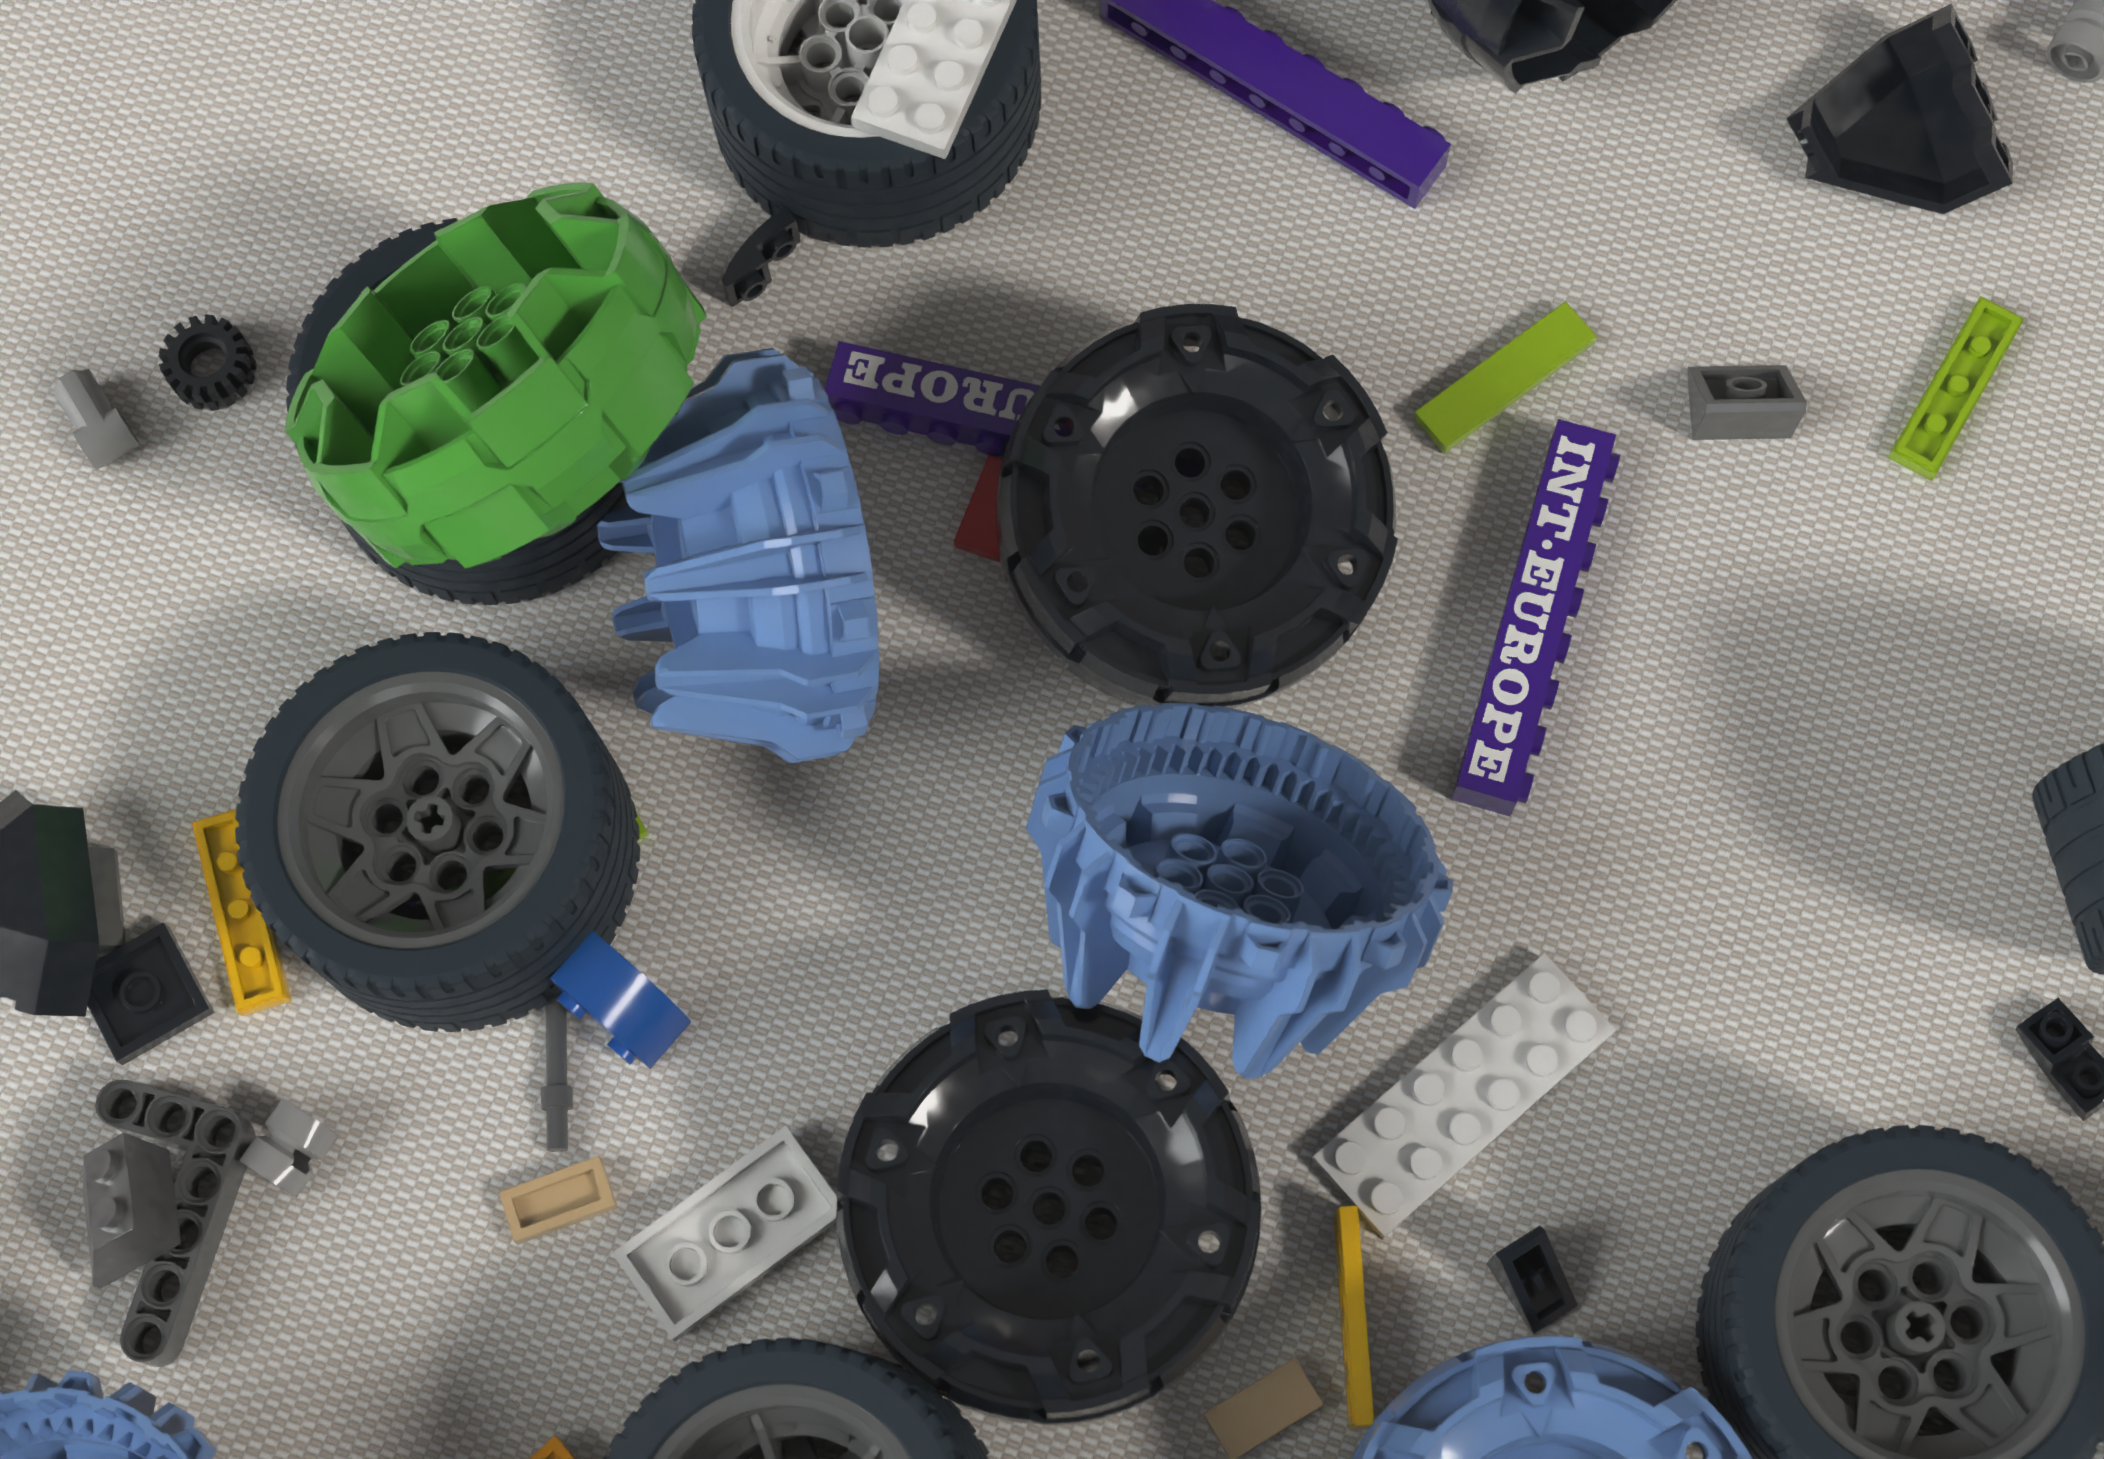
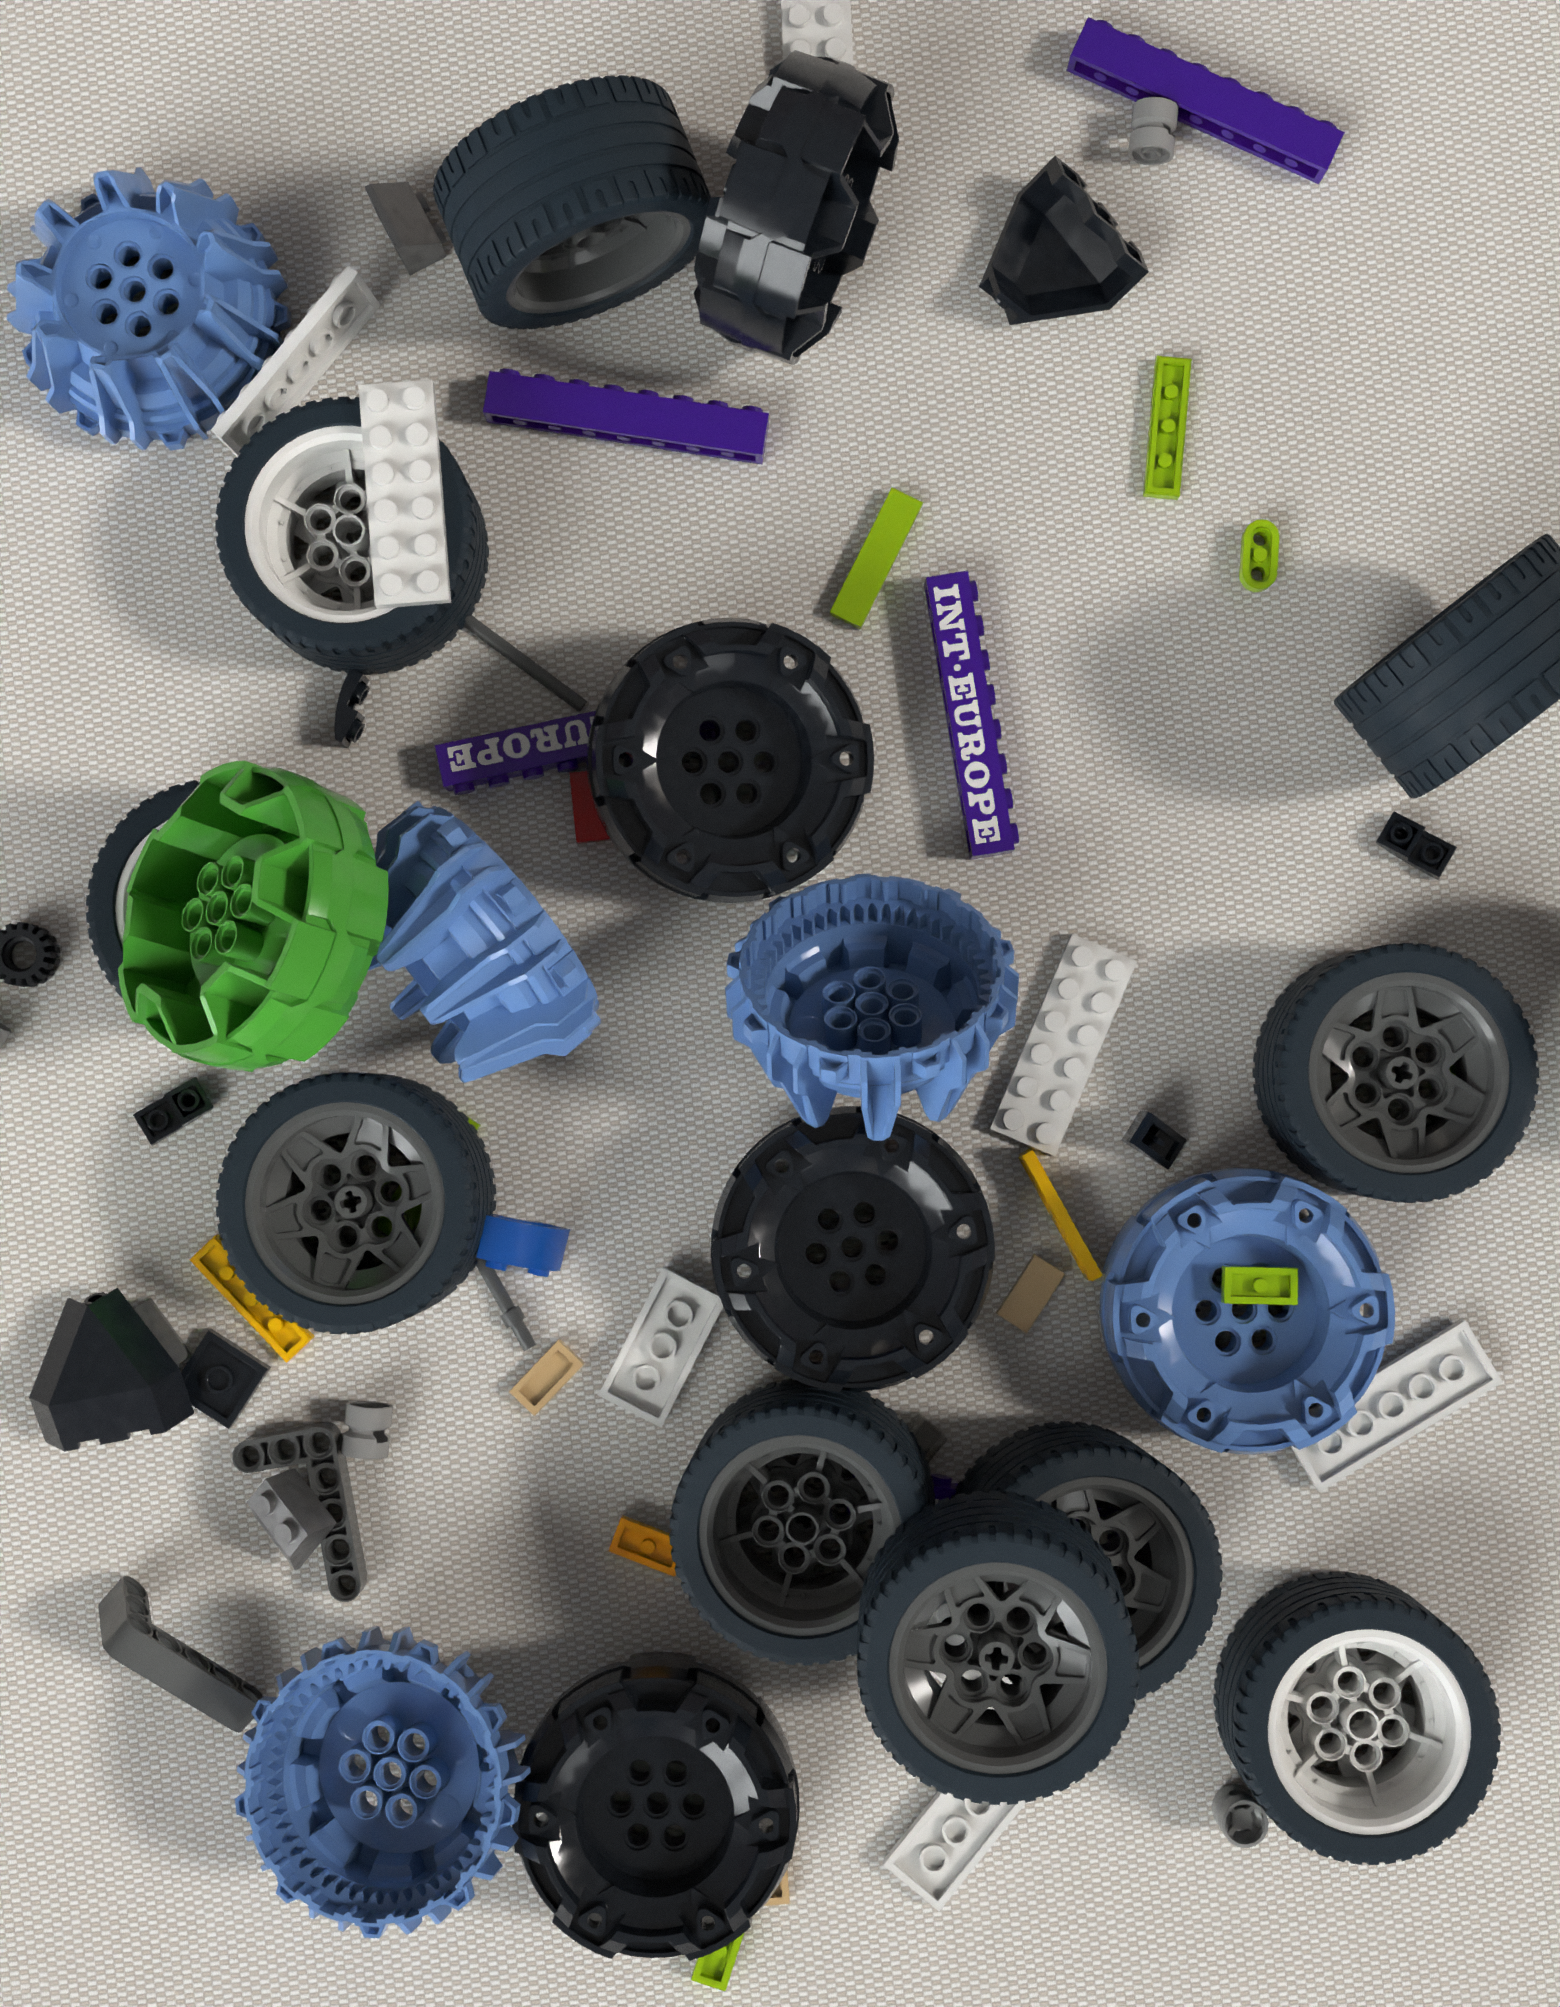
camera: 30 degrees left, 15 degrees up
dark grey slope [1687,365,1807,440] -> none
none -> black slope [133,1077,214,1146]
none -> dark grey bar [464,615,587,712]
none -> lime plate [1239,519,1279,592]

